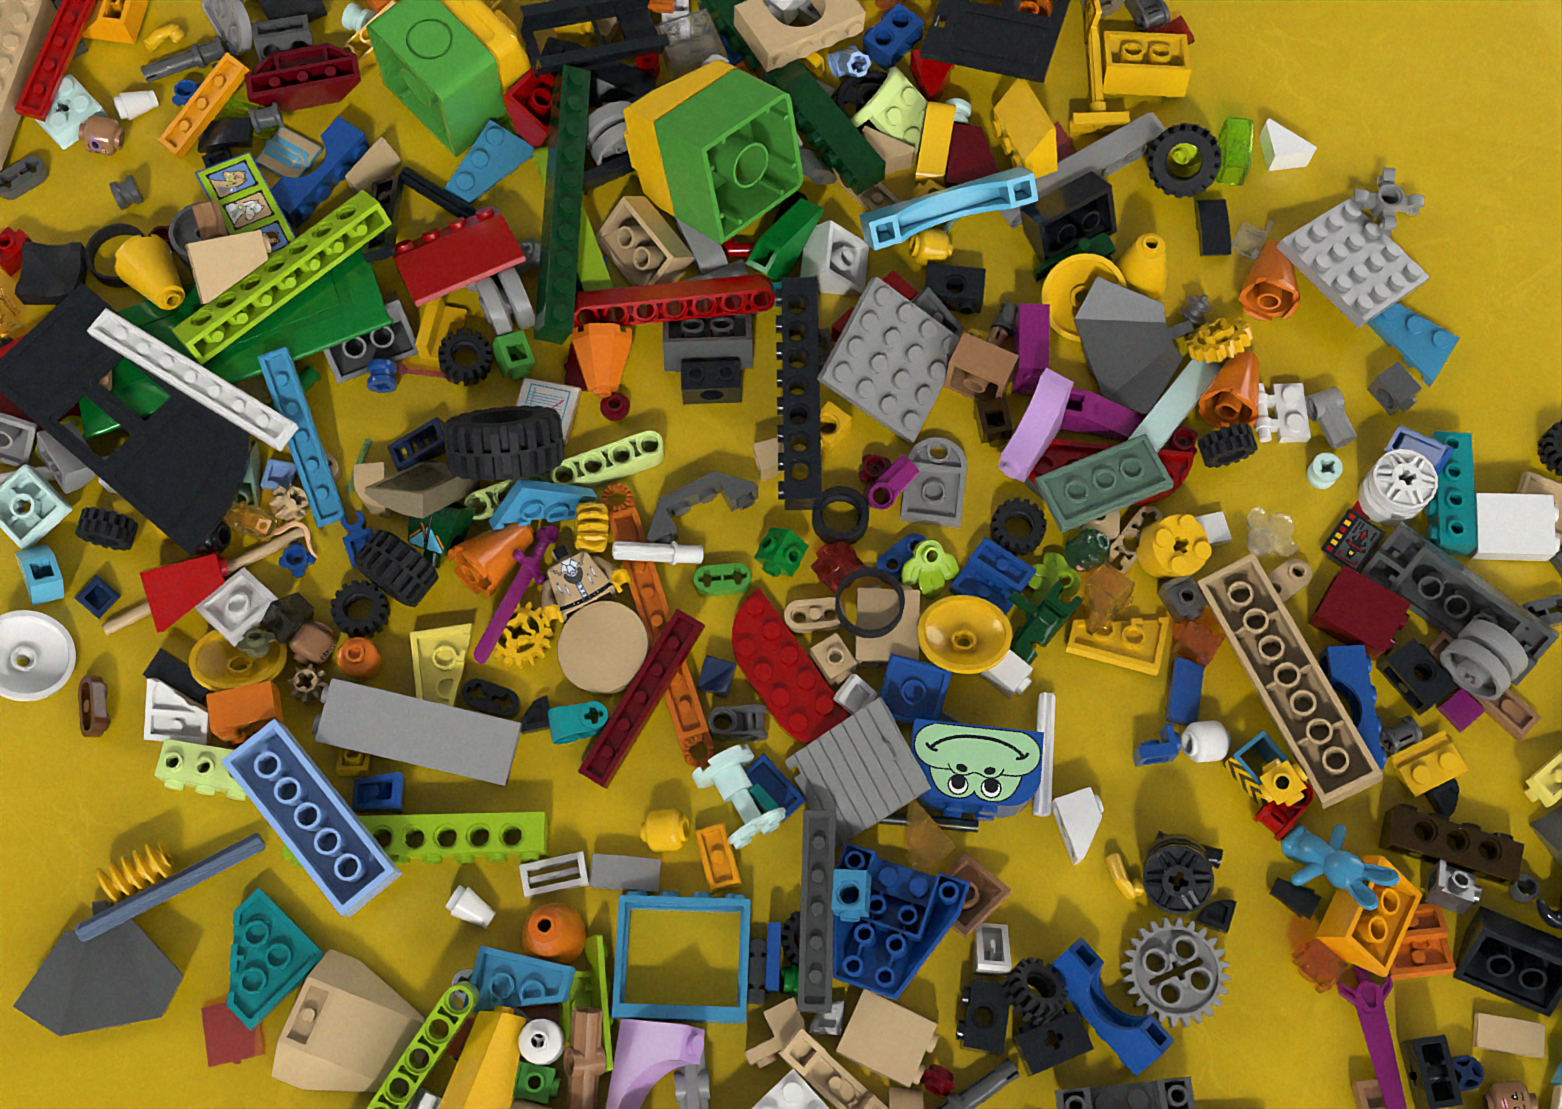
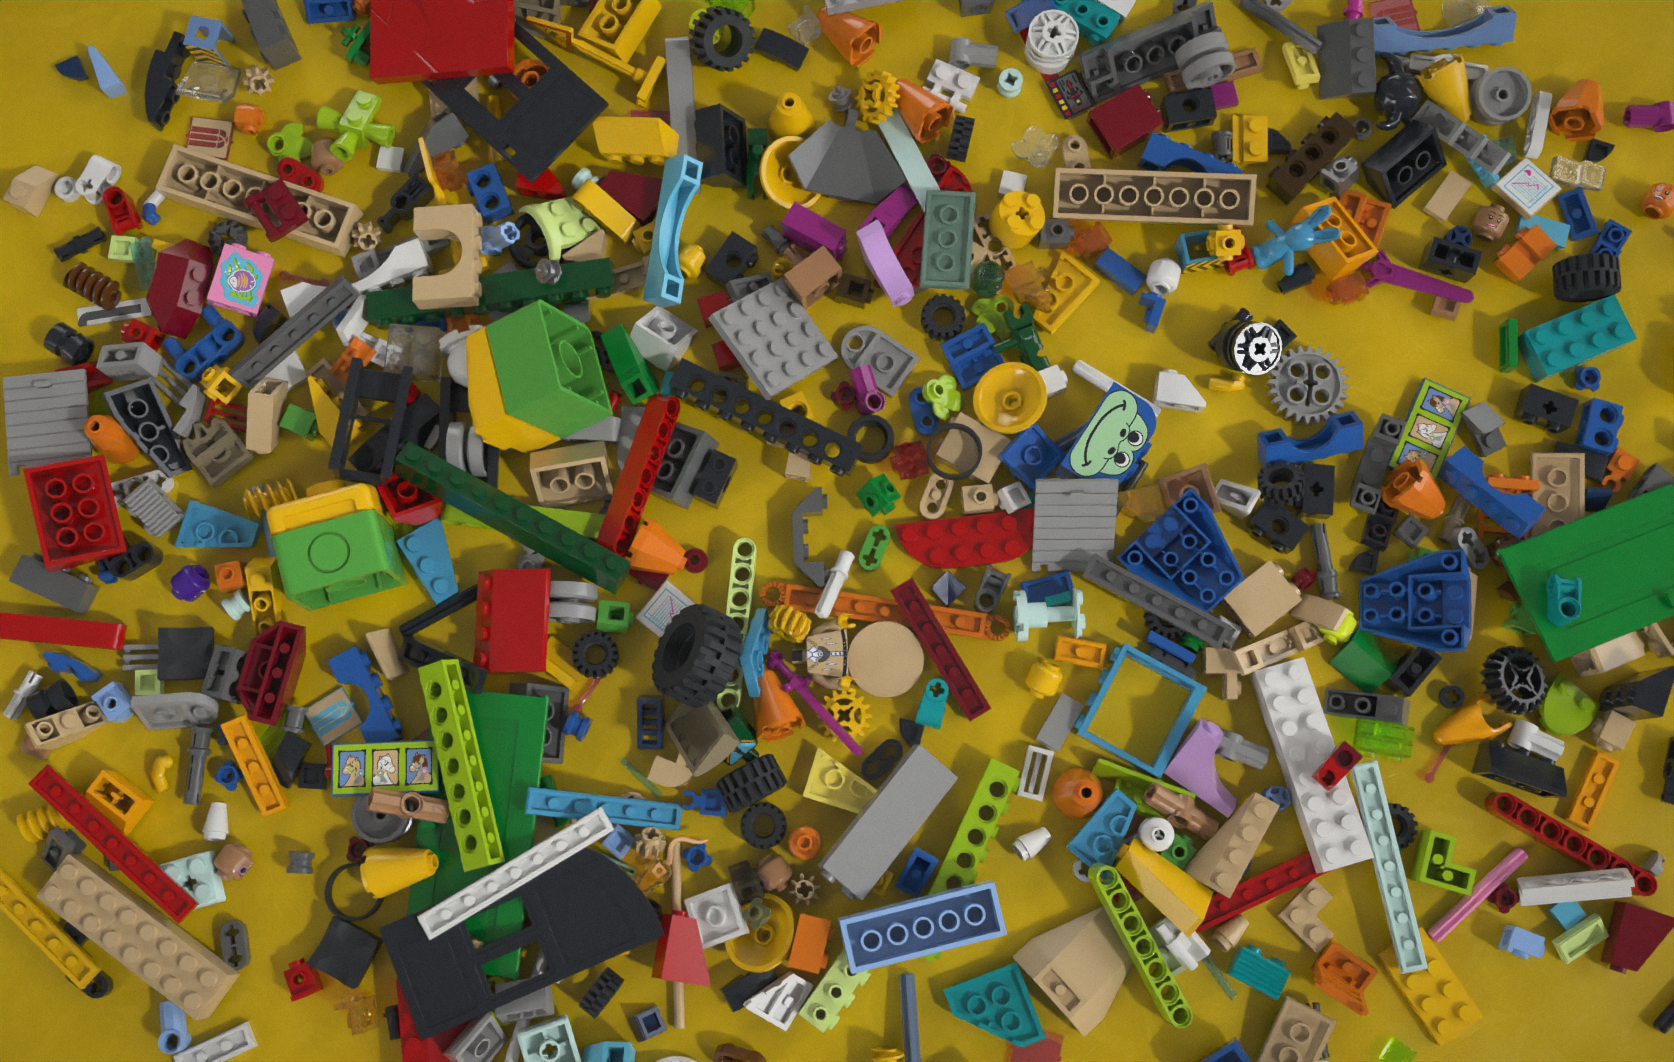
camera: 60 degrees left, 10 degrees up
tan slope [185,230,271,304] -> none
dark azure brick [831,869,871,922] -> none
none -> flat silver wheel [535,258,562,285]

